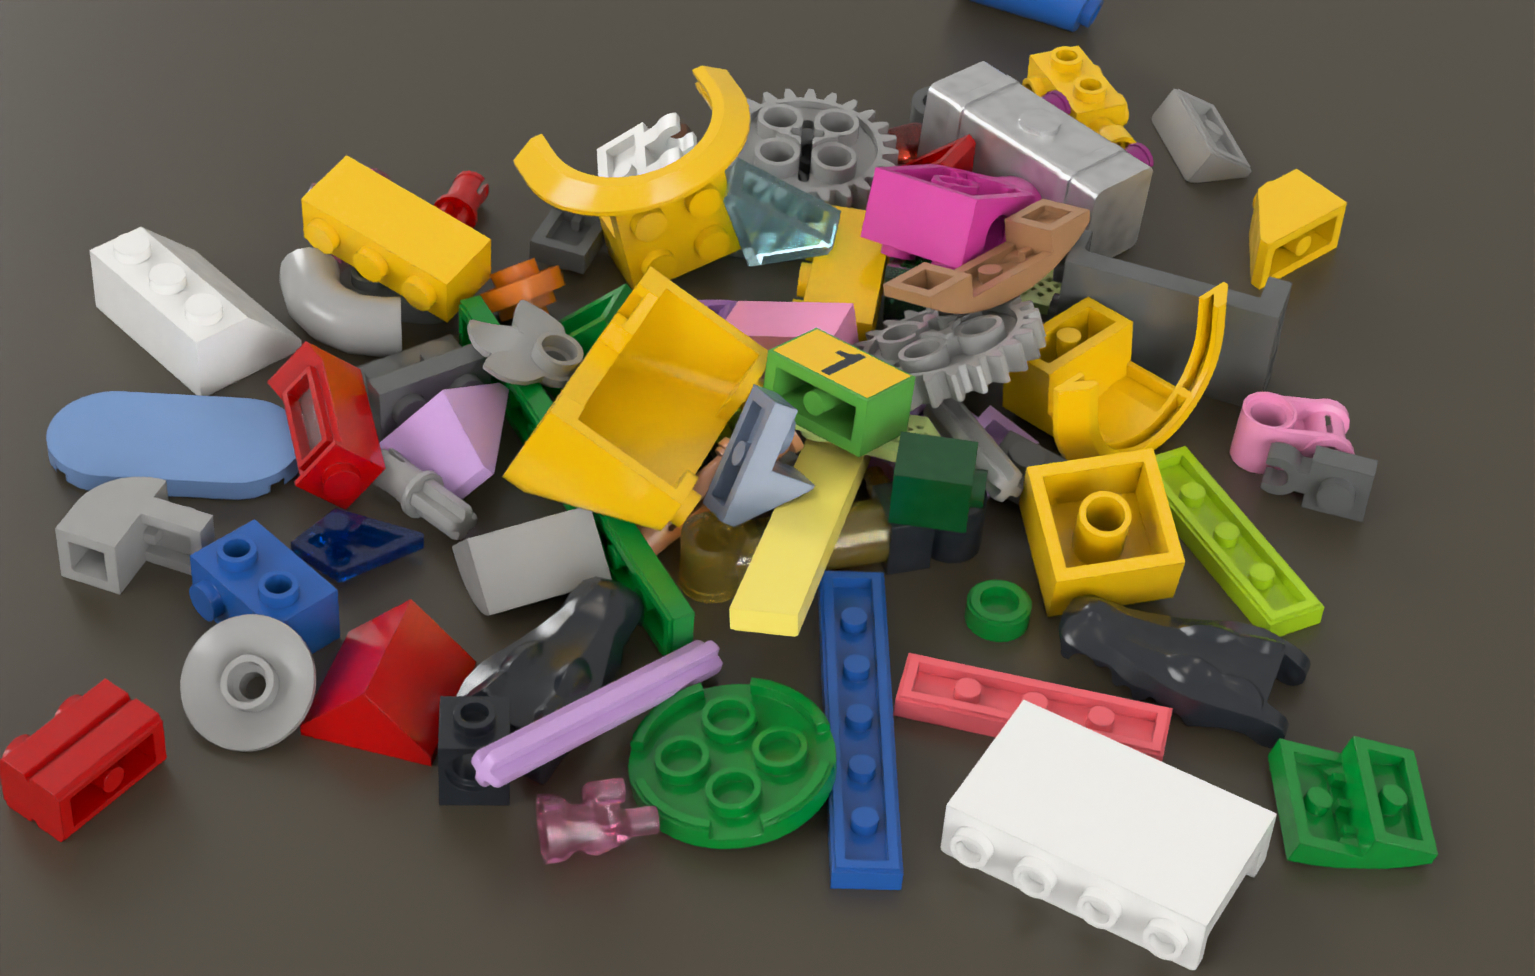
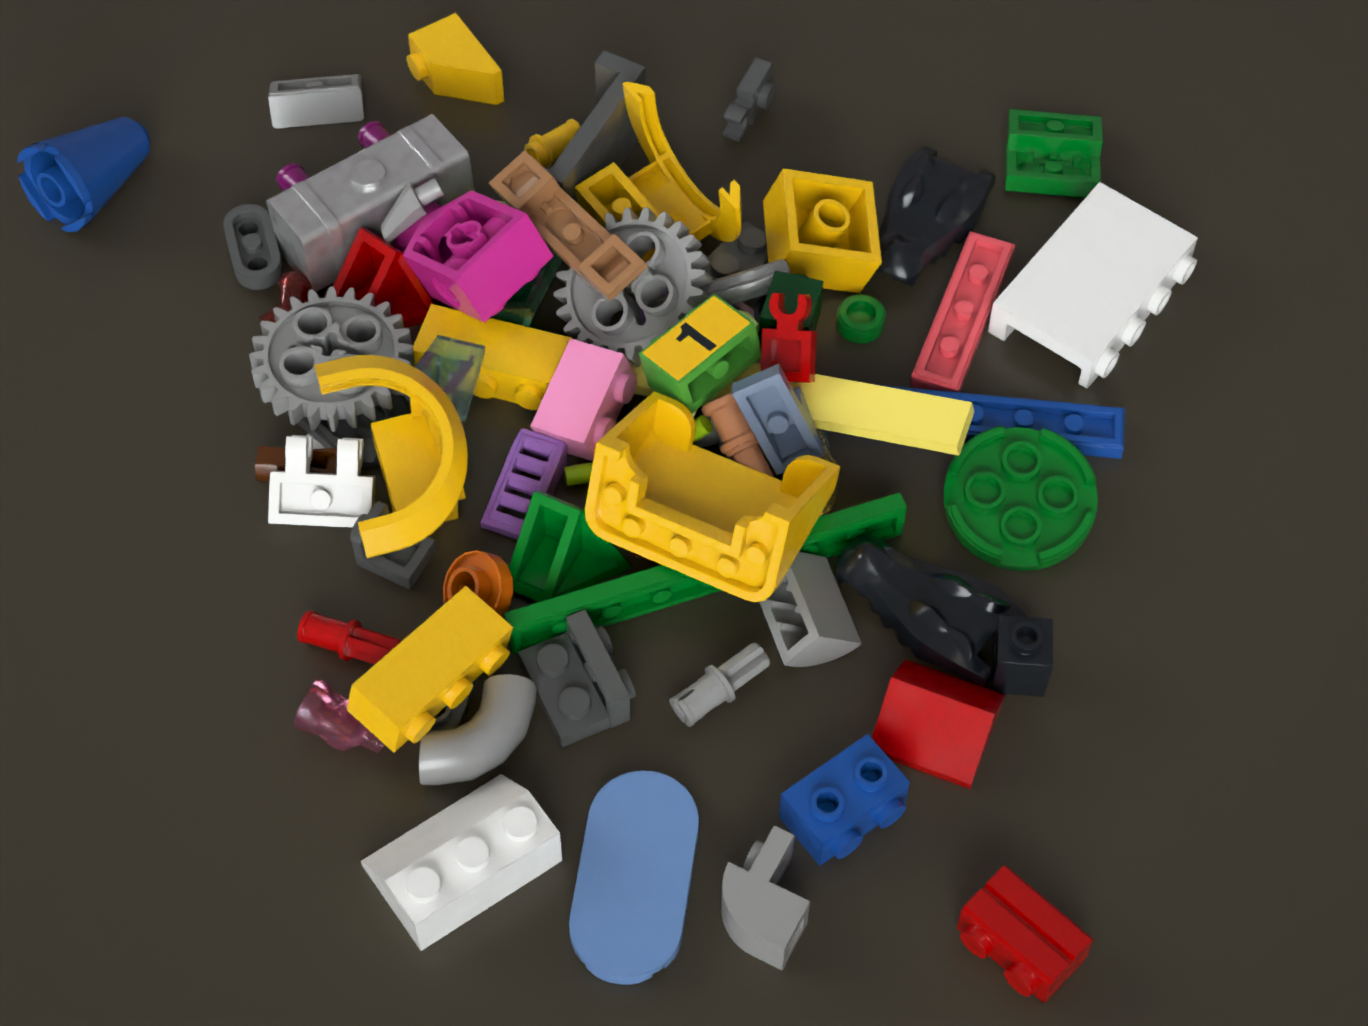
camera: 80 degrees left, 15 degrees up
light grey dish [180,614,316,752] -> none
red window [267,341,386,510] -> none
clear blue piece [290,508,424,583] -> none
lavender slope [379,383,509,499] -> none
light grey plate [467,300,584,388] -> none
lavender axle [471,640,723,788] -> none
clear pink piece [536,778,660,864] -> none
yellow brick [1022,45,1137,148] -> none
lime tile [1155,446,1324,637] -> none
bright pink piece [1229,392,1355,474] -> none
none -> light grey bar [381,177,445,243]
none -> red plate [760,293,817,383]

